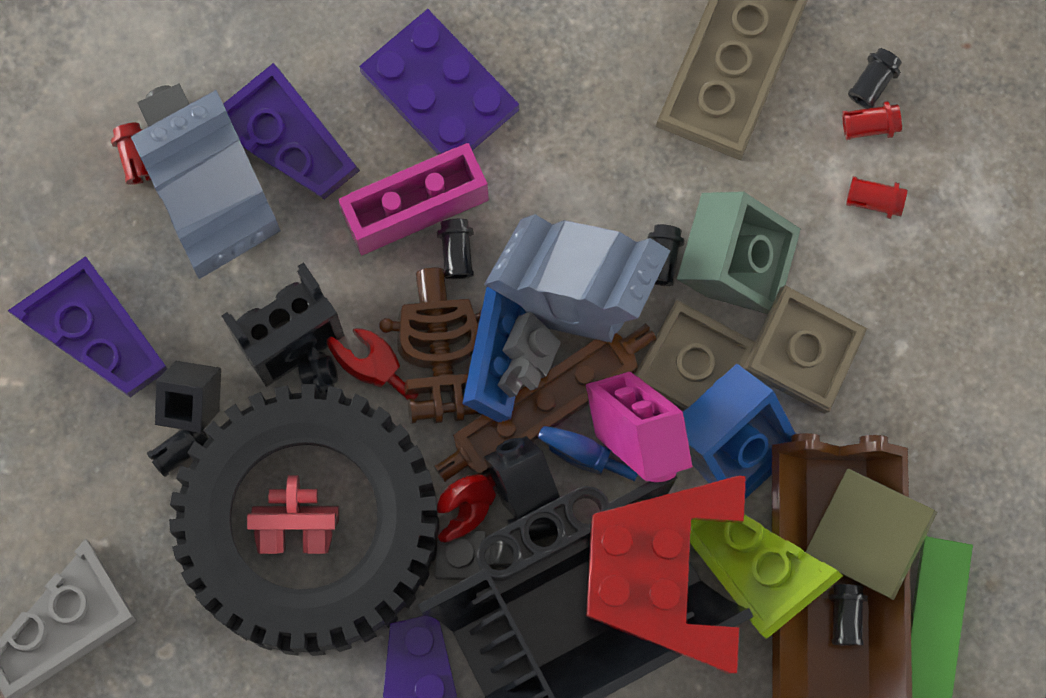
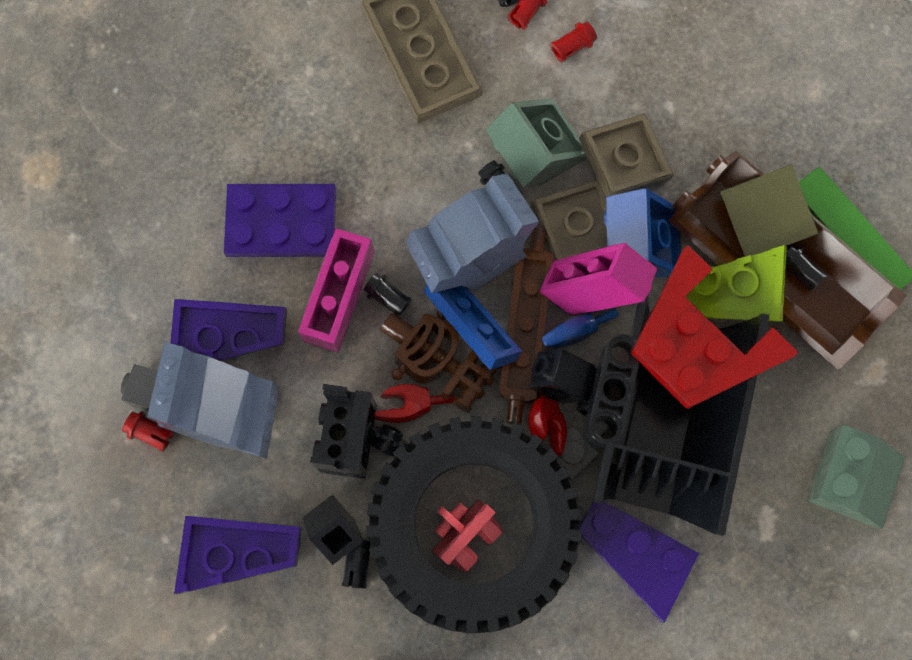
camera: 45 degrees left, 0 degrees up
dark grey plate [498,312,561,398] -> none

